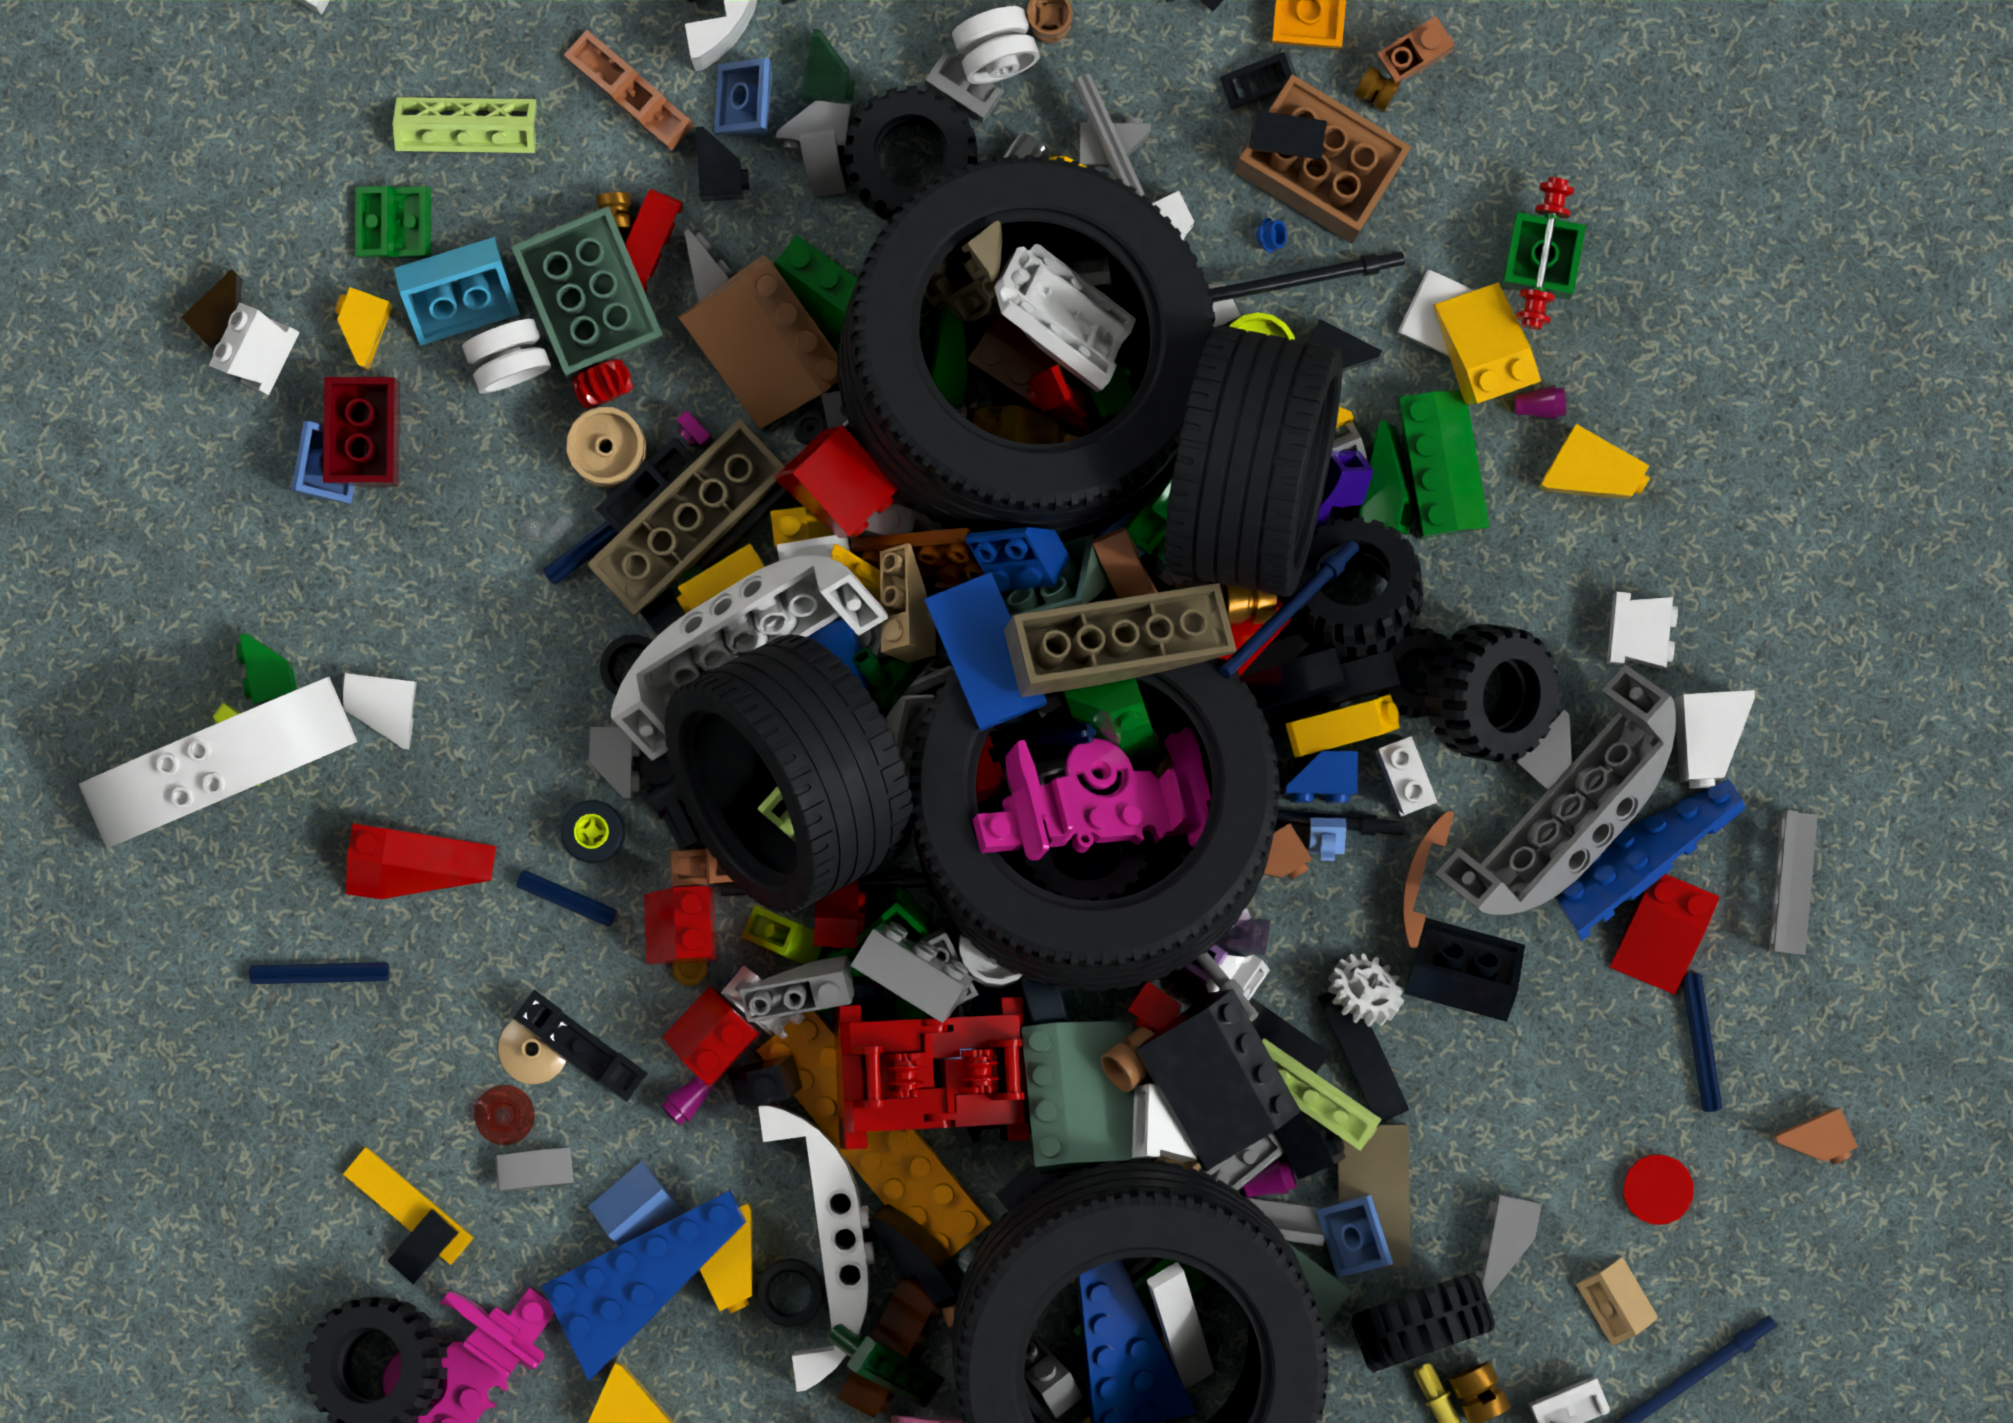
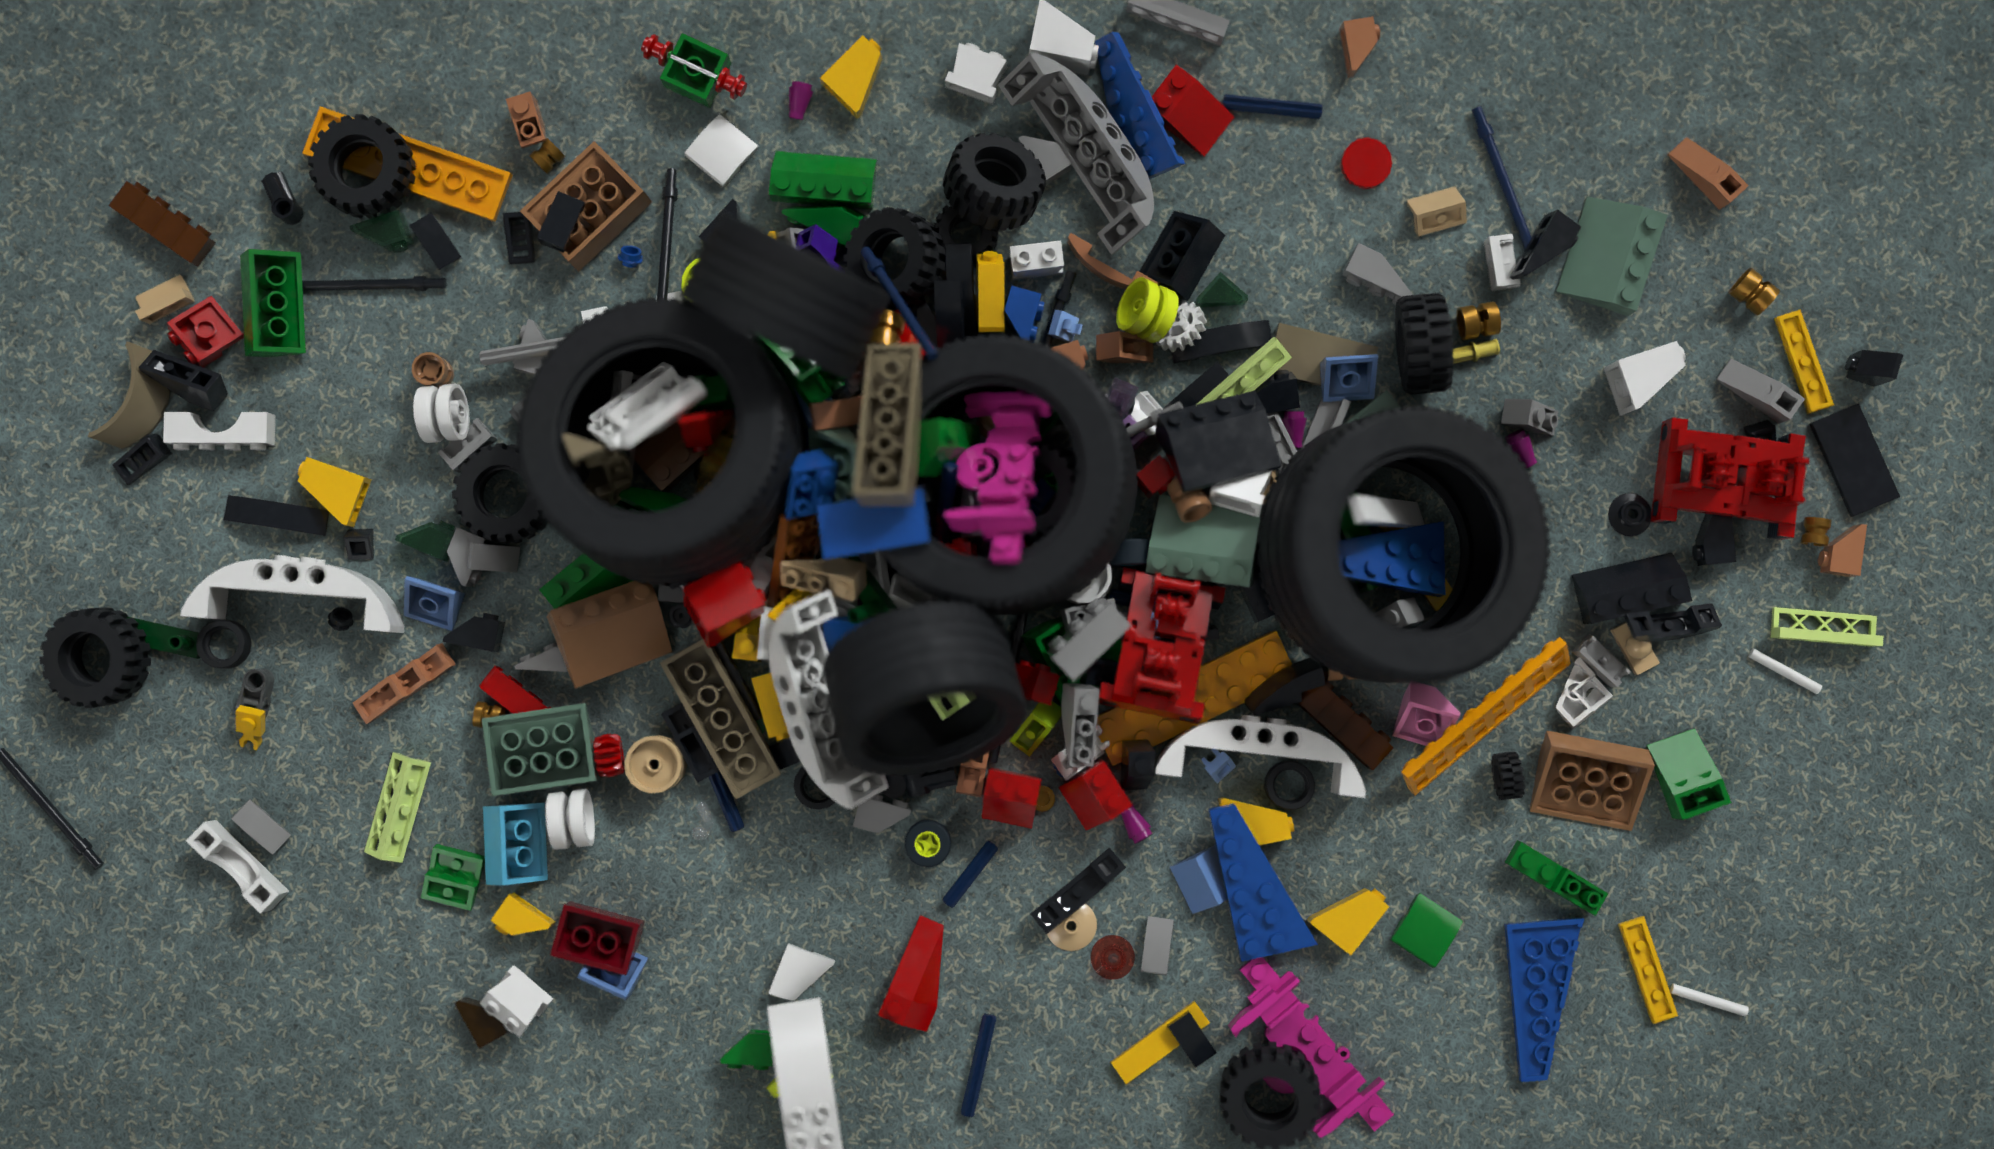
camera: 80 degrees left, 0 degrees up
magenta plate [677,410,713,449] -> none
dark green piece [828,1324,945,1408] -> none
yellow slope [1433,282,1541,405] -> none
none -> nougat slope [1096,331,1153,363]
none -> neon yellow wheel [1116,277,1179,343]
none -> clear green slope [1195,272,1248,308]
none -> light blue tile [1202,749,1236,784]

